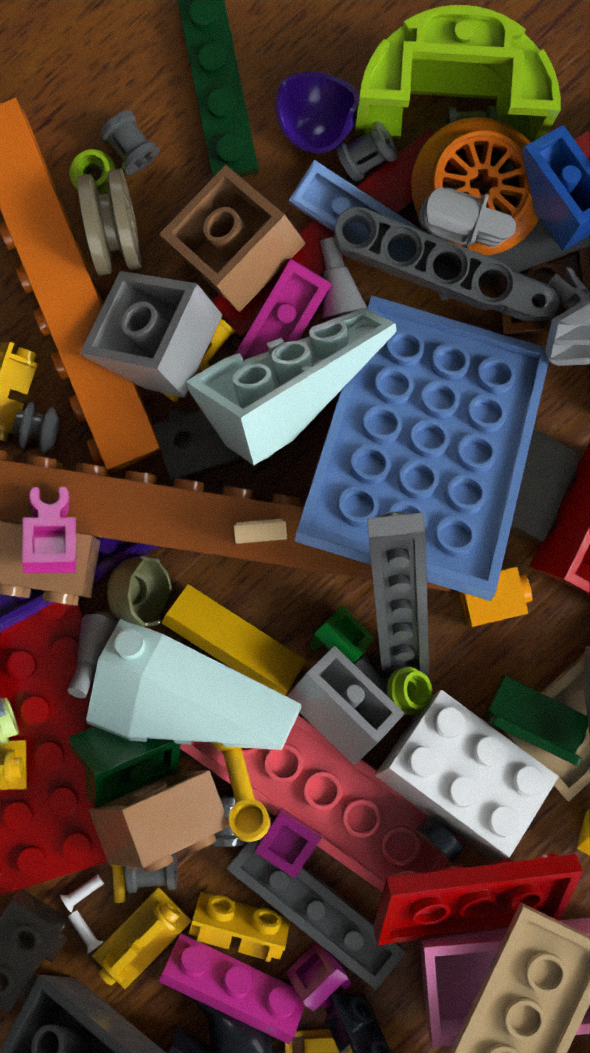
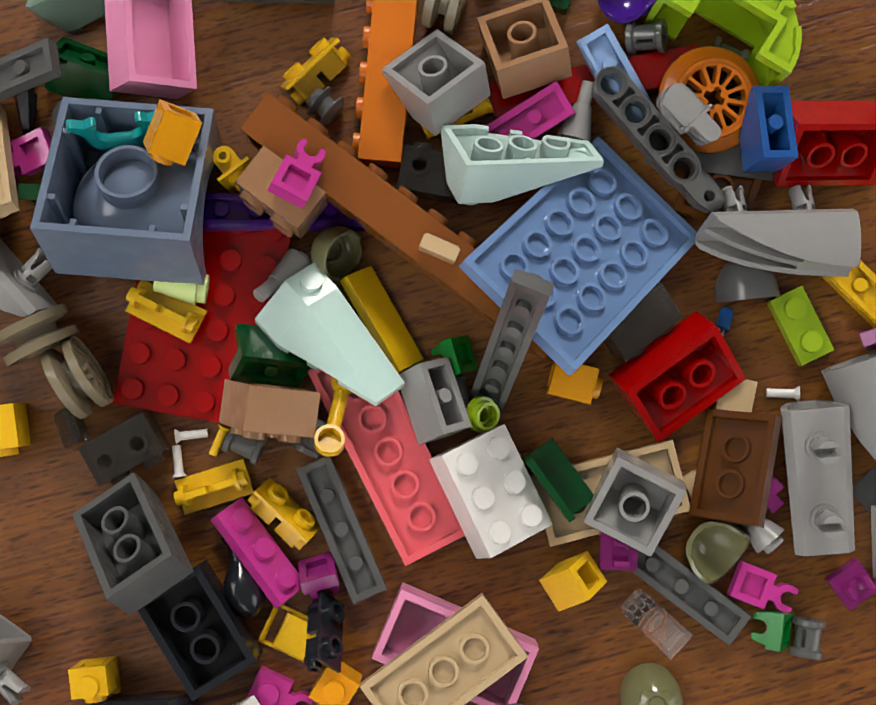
camera: 25 degrees right, 0 degrees up
magenta tile [254,808,321,878] -> none
red plate [373,853,583,946] -> none
black tile [416,816,463,863] -> none

